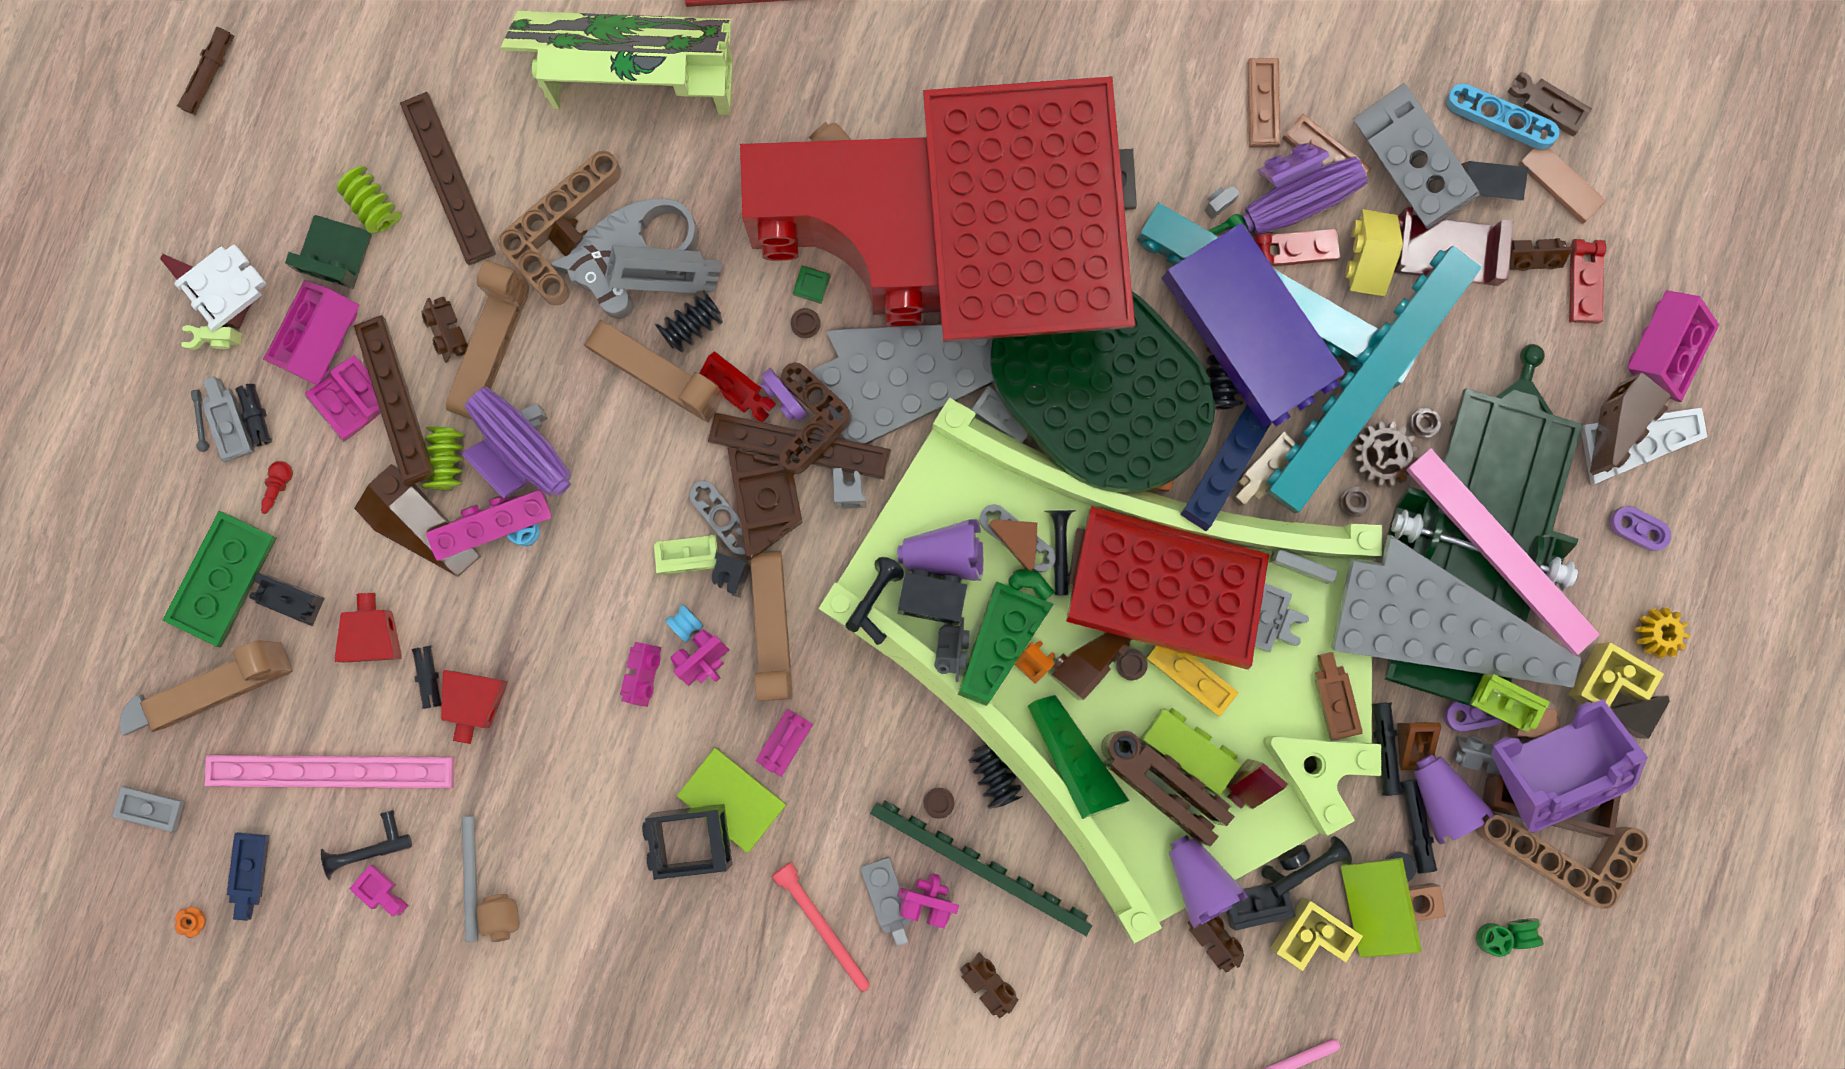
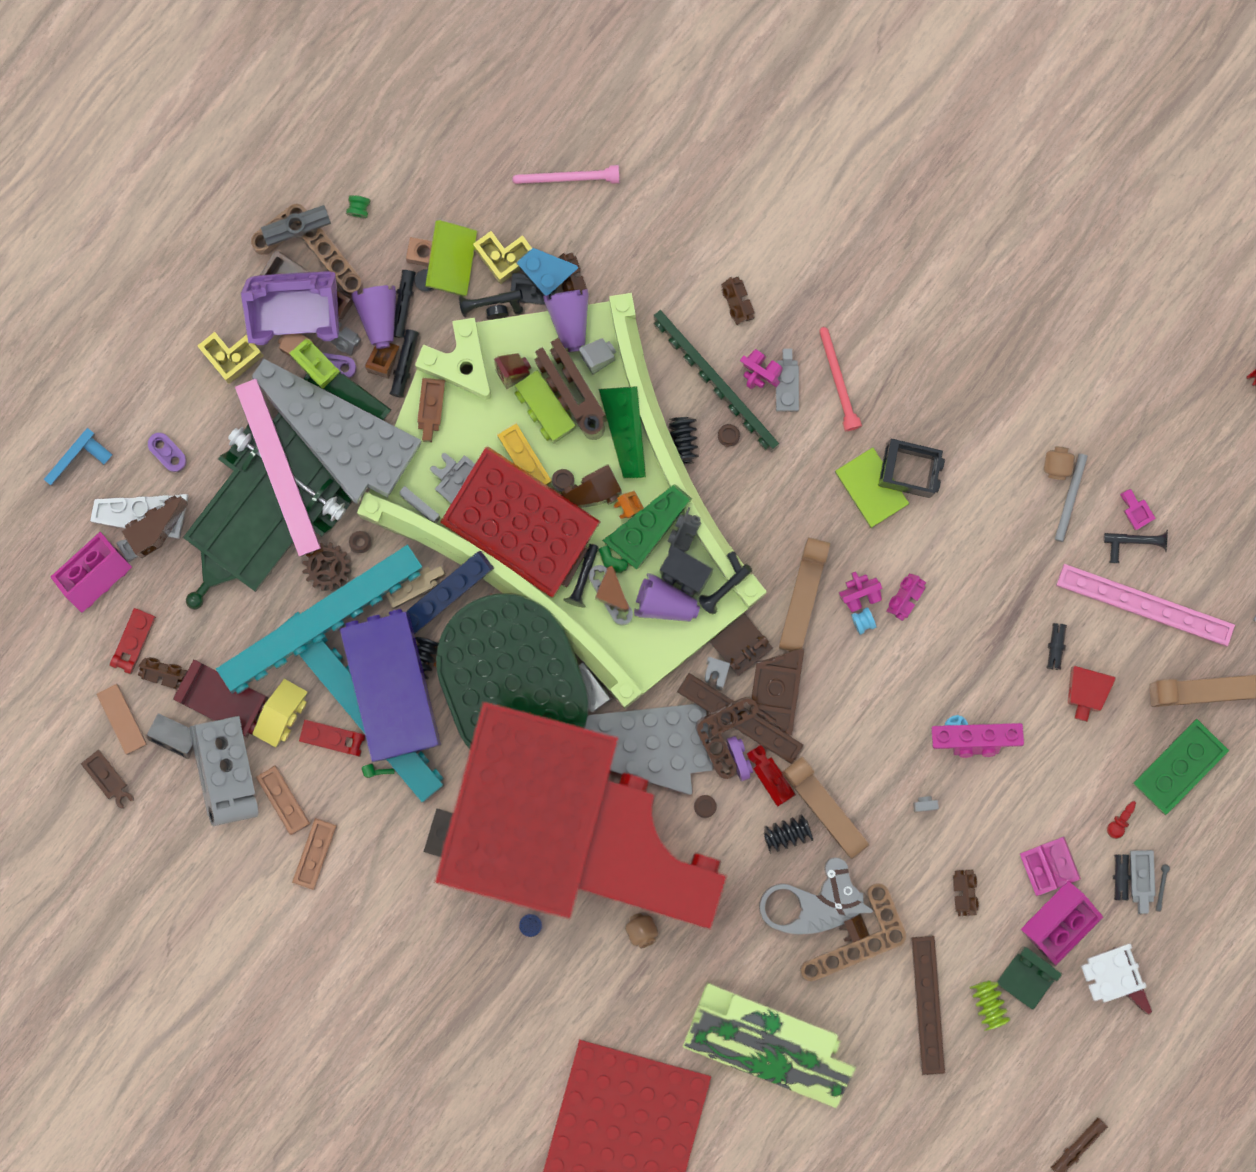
camera: 150 degrees left, 0 degrees up
yellowish green plate [181,325,241,350] -> none
dark blue hinge [227,832,269,921] -> none
black hinge [249,573,325,626] -> none
reddish brown tile [354,315,435,487] -> none
reddish brown wedge [354,464,481,577] -> none
lime piece [422,426,465,491] -> none
red torso [441,670,508,744] -> none
medium nougat beam [446,260,529,420] -> none
medium lavender plate [462,387,572,499] -> none
light grey hinge [605,245,723,293] -> none
yellowish green hinge [654,535,719,575] -> none
light grey beam [689,481,746,556] -> none
black hinge [712,552,751,598] -> none
dark pink hinge [756,709,813,777] -> none
green tile [793,265,831,304] -> none
light grey plate [1204,185,1240,220] -> none
medium lavender plate [1242,143,1368,235] -> none
plate [1410,408,1441,438] -> none
medium azure beam [1446,84,1560,150] -> none
green wheel [1476,923,1514,957] -> none
dark brown slope [1610,695,1670,739] -> none
yellow gear [1634,607,1691,659] -> none
none -> dark azure piece [44,428,113,486]
none -> dark grey piece [261,205,331,246]
none -> dark azure wing [516,248,578,295]
none -> light grey slope [579,338,616,375]
none -> reddish brown hinge [710,613,773,676]

